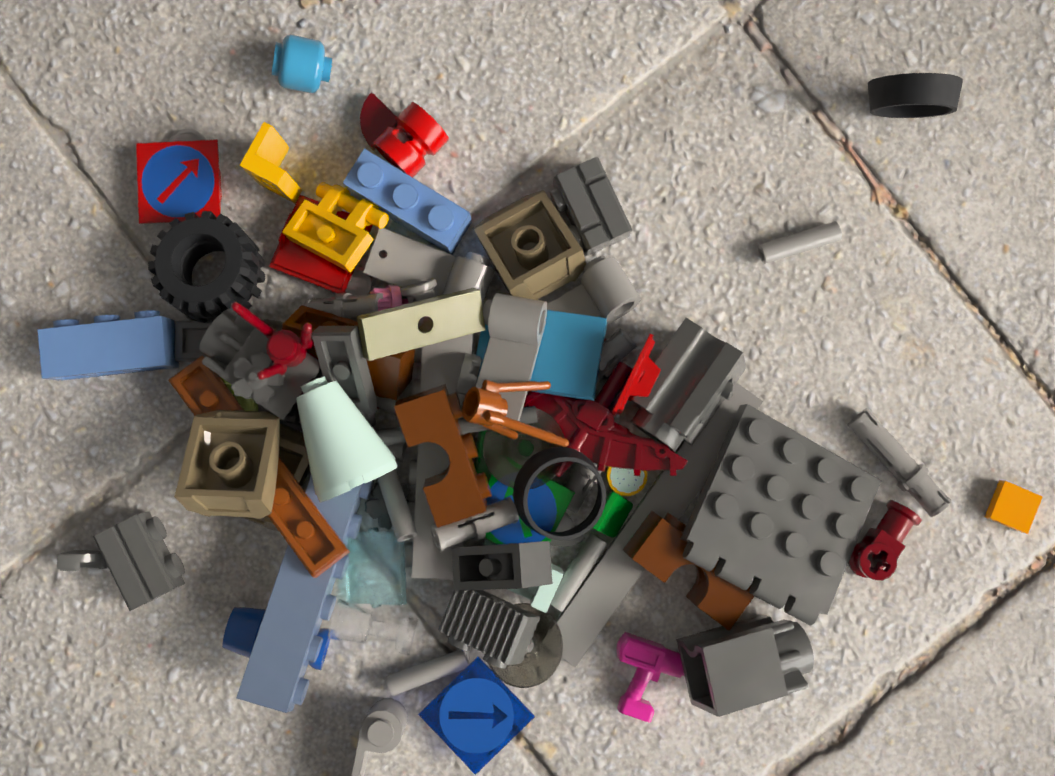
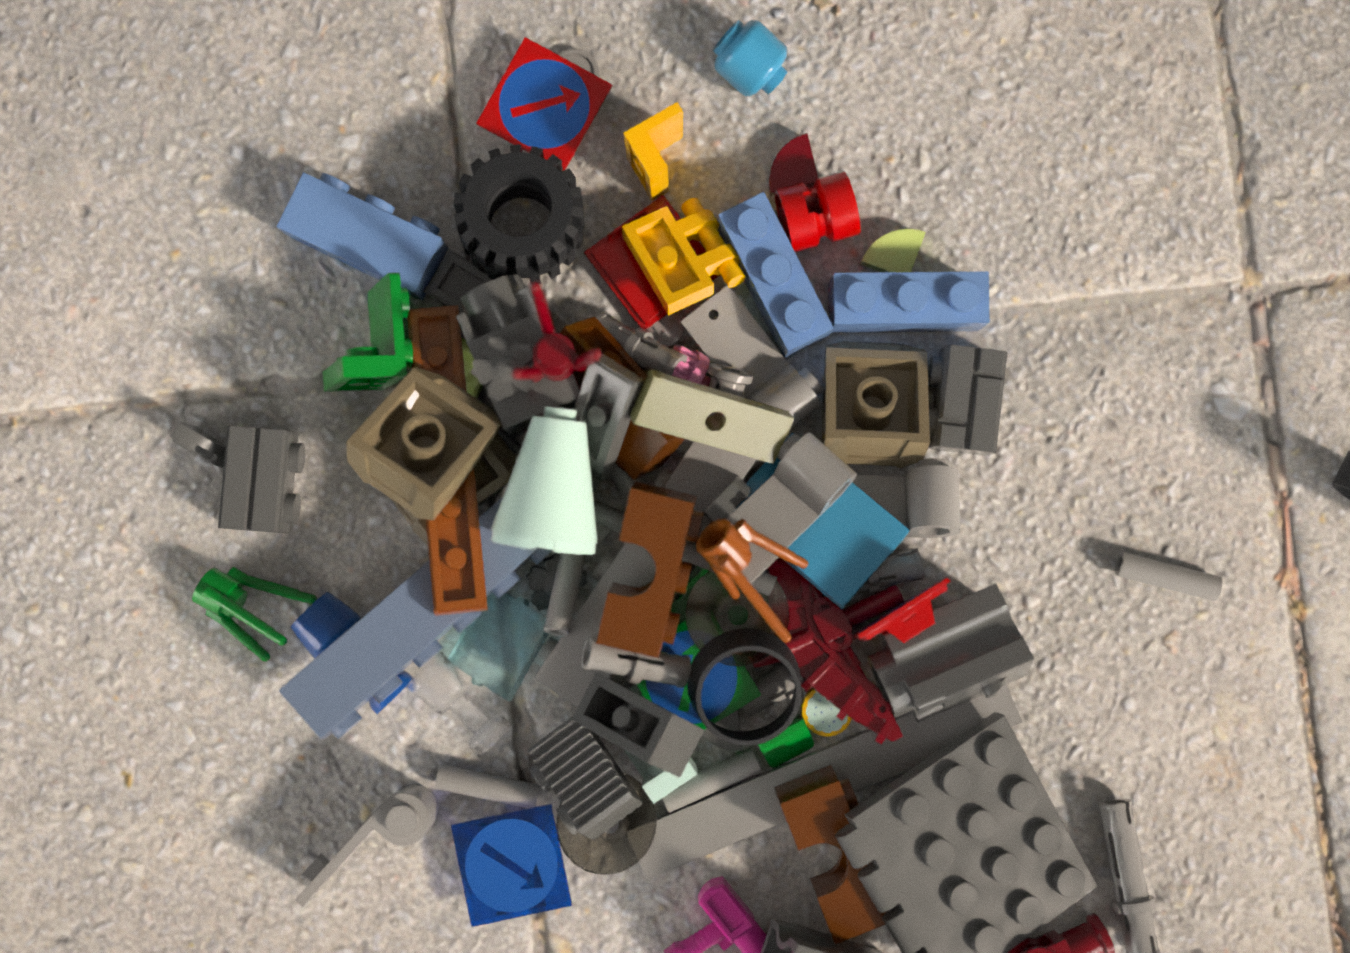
camera: 40 degrees right, 0 degrees up
none -> green plant [192,567,317,662]
none -> green bracket [322,273,413,392]
none -> medium blue brick [828,271,990,333]
none -> yellowish green tile [860,229,926,272]

